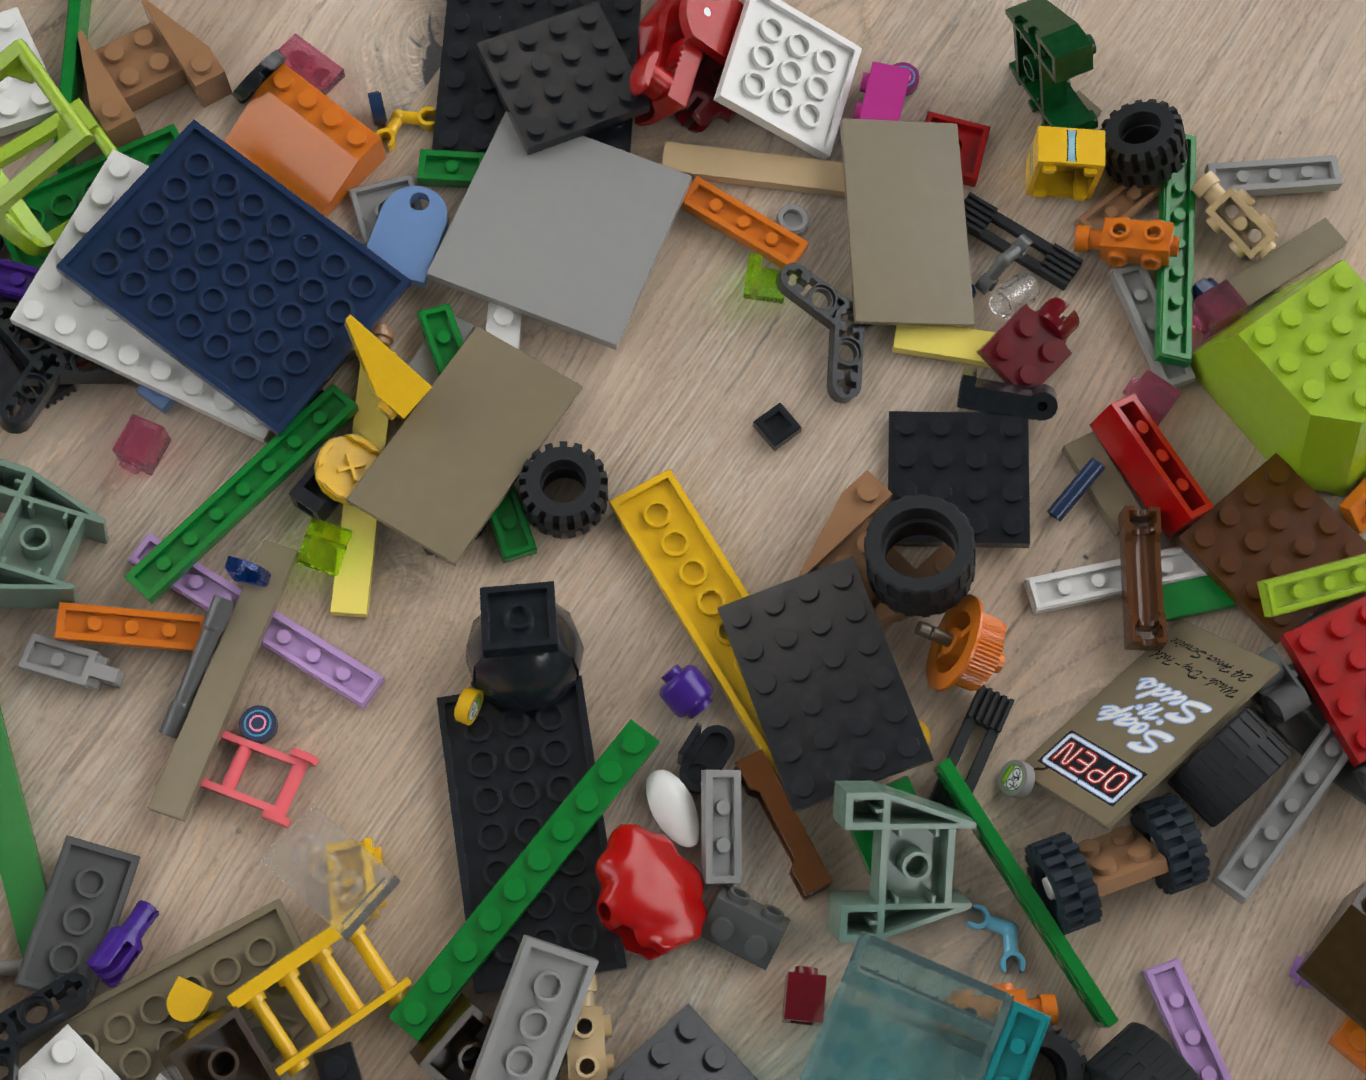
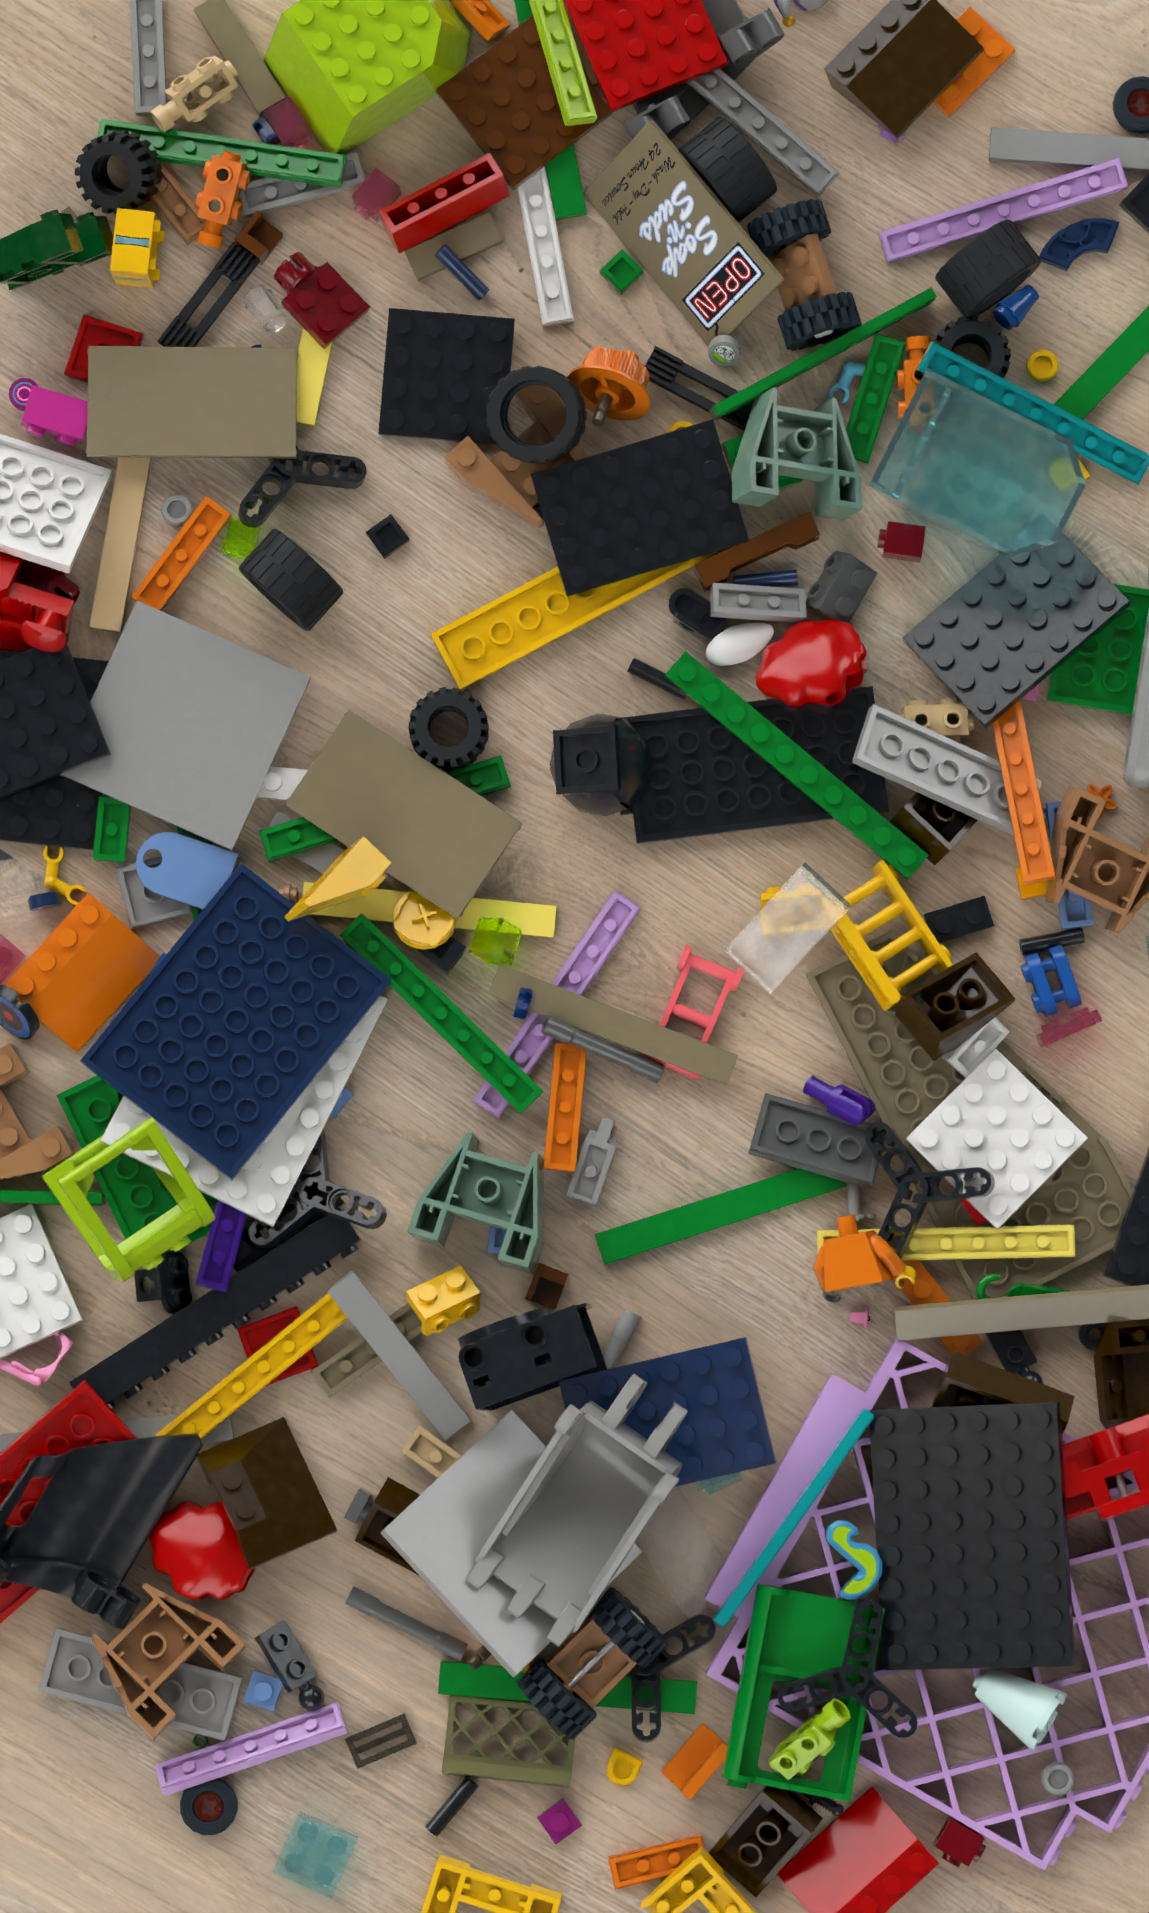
camera: 80 degrees left, 15 degrees up
clear pink brick [112,414,171,476] -> none
yellow tile [166,976,215,1023] -> none
dark blue tile [239,705,278,744] -> none
yellow tile [454,686,484,726] -> none
dark purple head [659,664,713,719] -> none
black leg [957,365,1058,421] -> none
dark grey arm [975,234,1034,295] -> none
reddish brown piece [1118,505,1168,651] -> none
none -> reddish brown panel [234,210,283,265]
none -> black tyre [239,529,343,631]
none -> green tile [600,249,644,295]
none -> black piece [627,658,686,700]
none -> dark blue piece [733,569,798,587]
none -> green tile [846,333,906,464]

